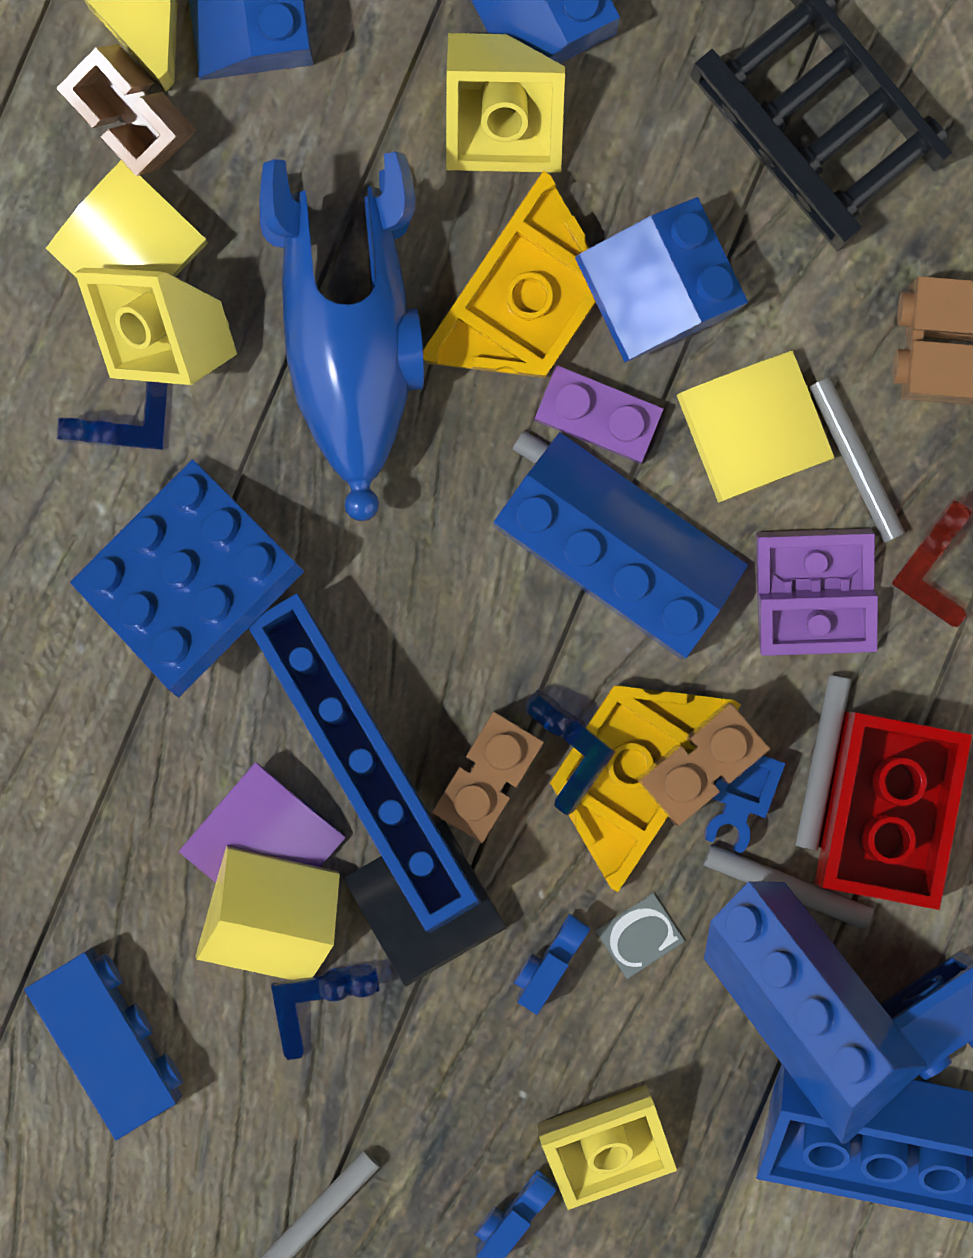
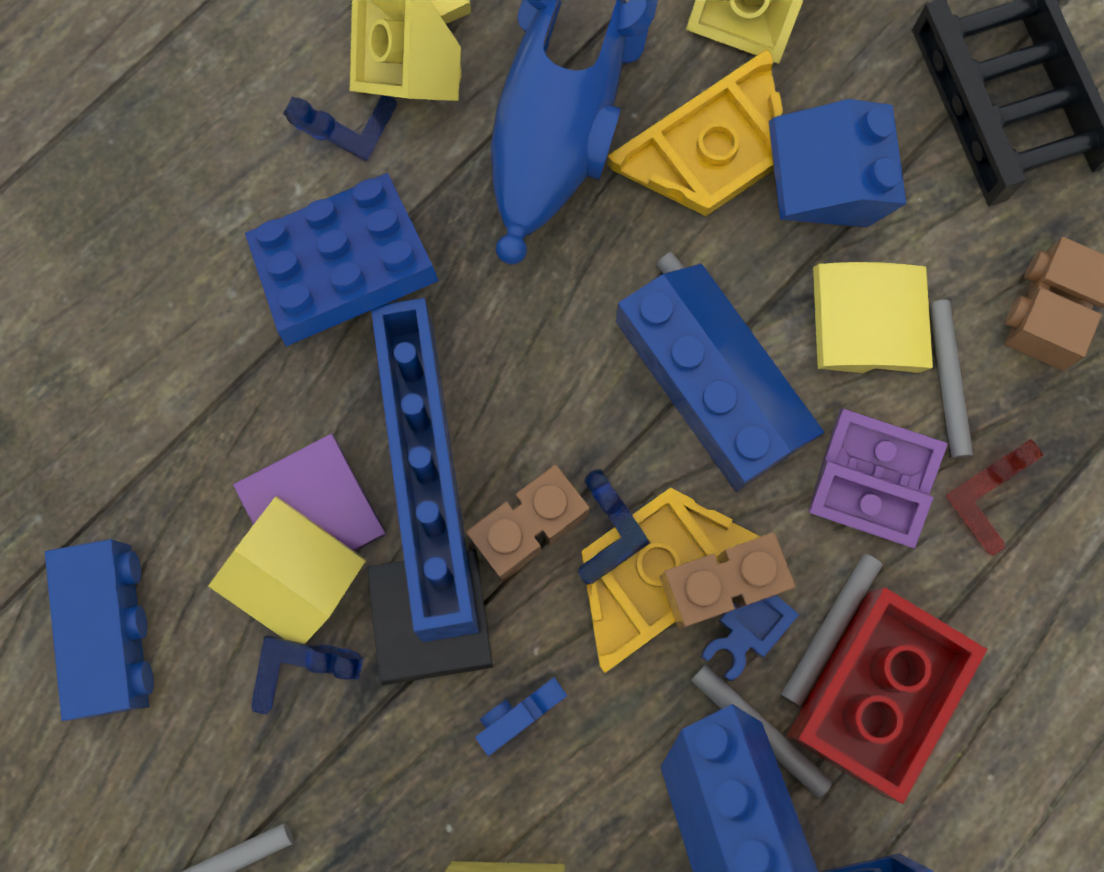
camera: 25 degrees right, 10 degrees down
medium lavender plate [534,365,663,464] -> none
light grey sticker [596,893,685,979] -> none

